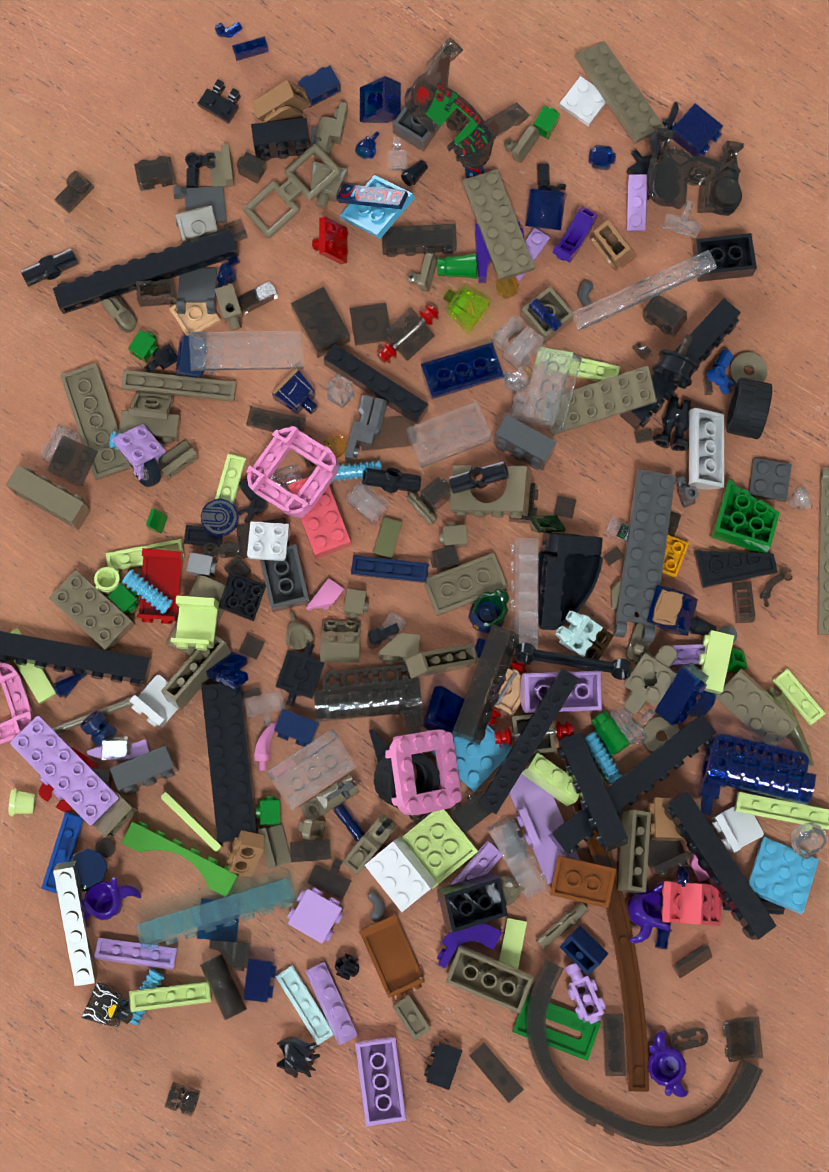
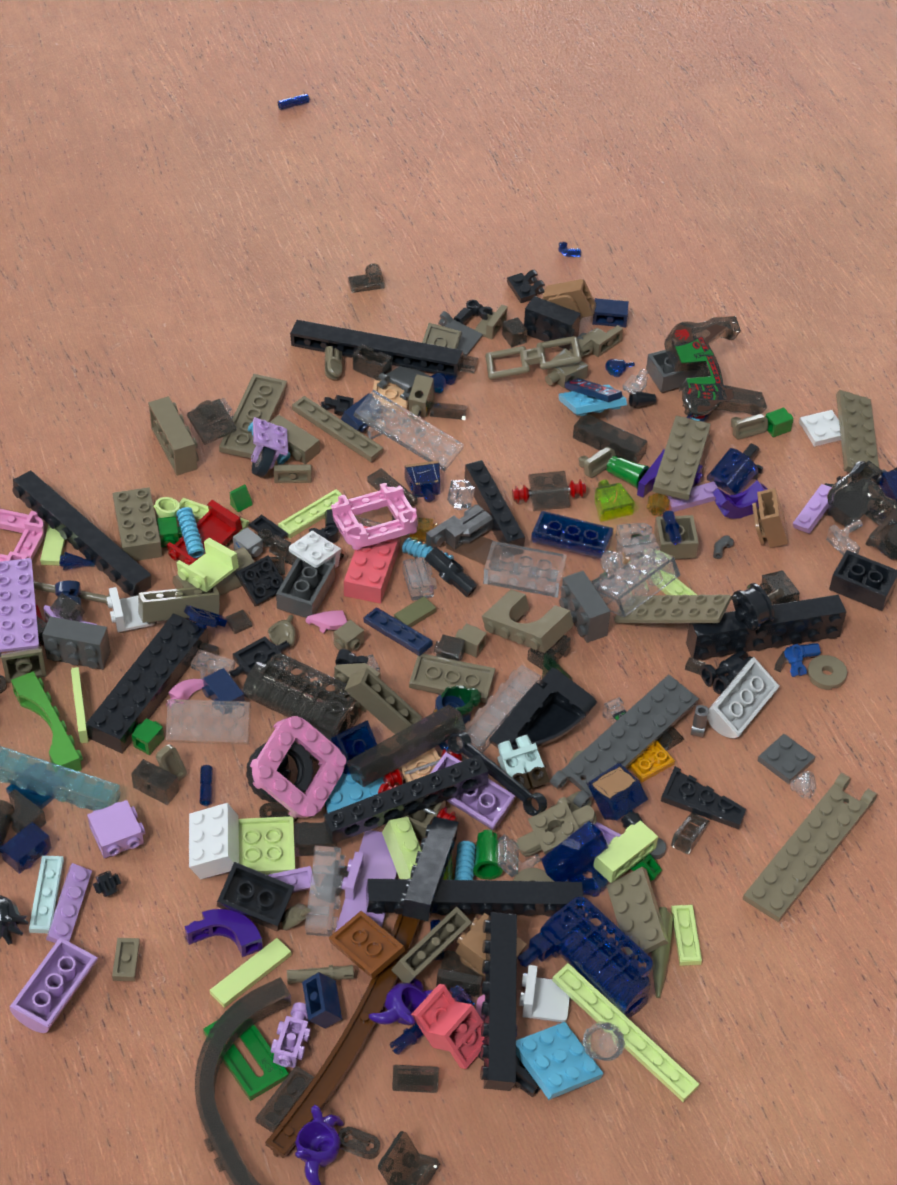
camera: 35 degrees right, 30 degrees down
black piece [21,248,79,287] -> none
green brick [128,330,158,363] -> none
dark tan tile [129,391,174,419] -> none
clear smoke brick [134,156,177,191] -> none
tile [201,499,239,537] -> none
medium nougat brick [226,830,264,877] -> none
clear blue piece [232,36,269,61] -> none
dark tan panel [258,825,292,869] -> none
clear smoke brick [290,287,350,358] -> none
dark tan plate [300,775,360,820] -> none
clear smoke plate [307,858,352,899] -> none
red plate [312,216,348,264] -> none
dark tan slope [320,619,361,663] -> none
dark tan plate [343,814,396,875] -> none
clear smoke tile [349,303,392,346] -> none
dark orange panel [359,915,425,1000] -> none
clear blue slope [360,76,401,123] -> none
dark grey arm [367,891,385,922] -> none
dark tan axle [407,492,437,525] -> none
clear smoke brick [421,477,451,514] -> none
black hinge [424,1041,462,1090] -> none
dark tan brick [446,945,535,1014] -> none
black piece [449,461,509,494] -> none
clear smoke tile [469,1042,524,1103] -> none
clear smoke tile [554,495,577,519] -> none
clear plate [573,250,717,331] -> none
clear blue head [589,145,616,170] -> none
clear smoke piece [603,547,624,566] -> none
green wedge [711,479,780,553] -> none
black tyre [726,377,773,439] -> none
clear smoke piece [759,567,793,607] -> none

